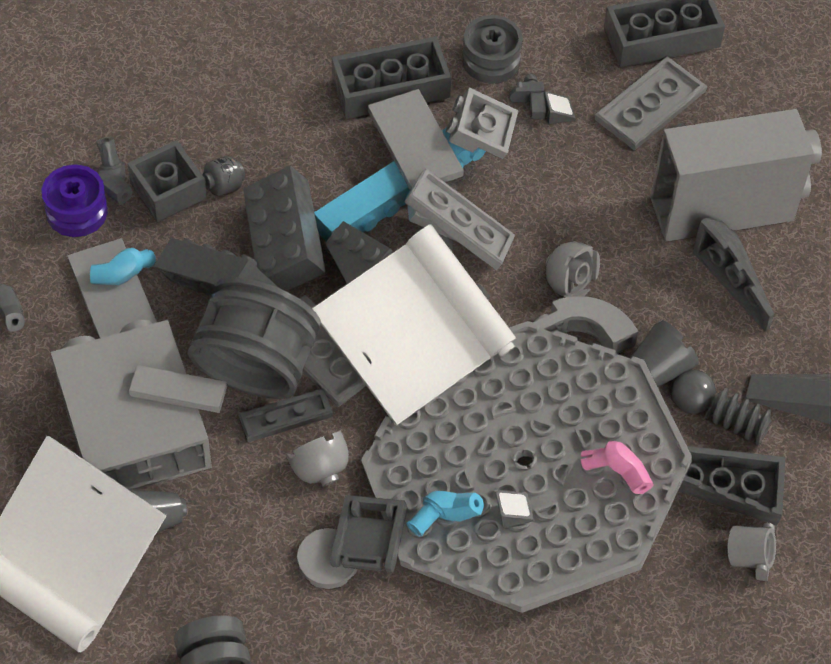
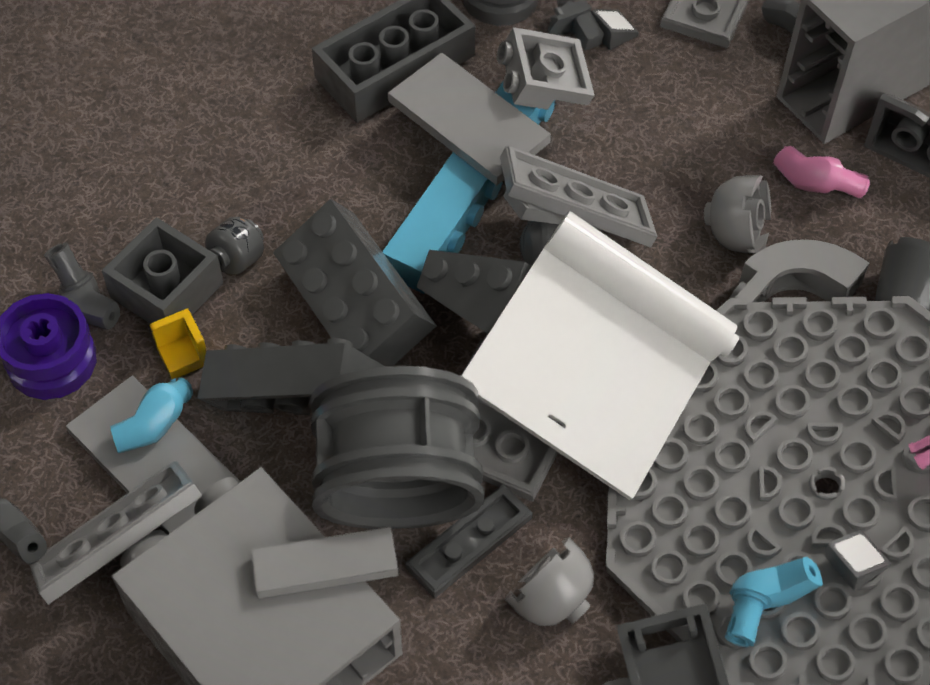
camera: 20 degrees left, 0 degrees up
none -> light grey tile [29,461,202,605]
none -> yellow panel [150,308,207,379]
none -> bright pink arm [773,146,870,198]

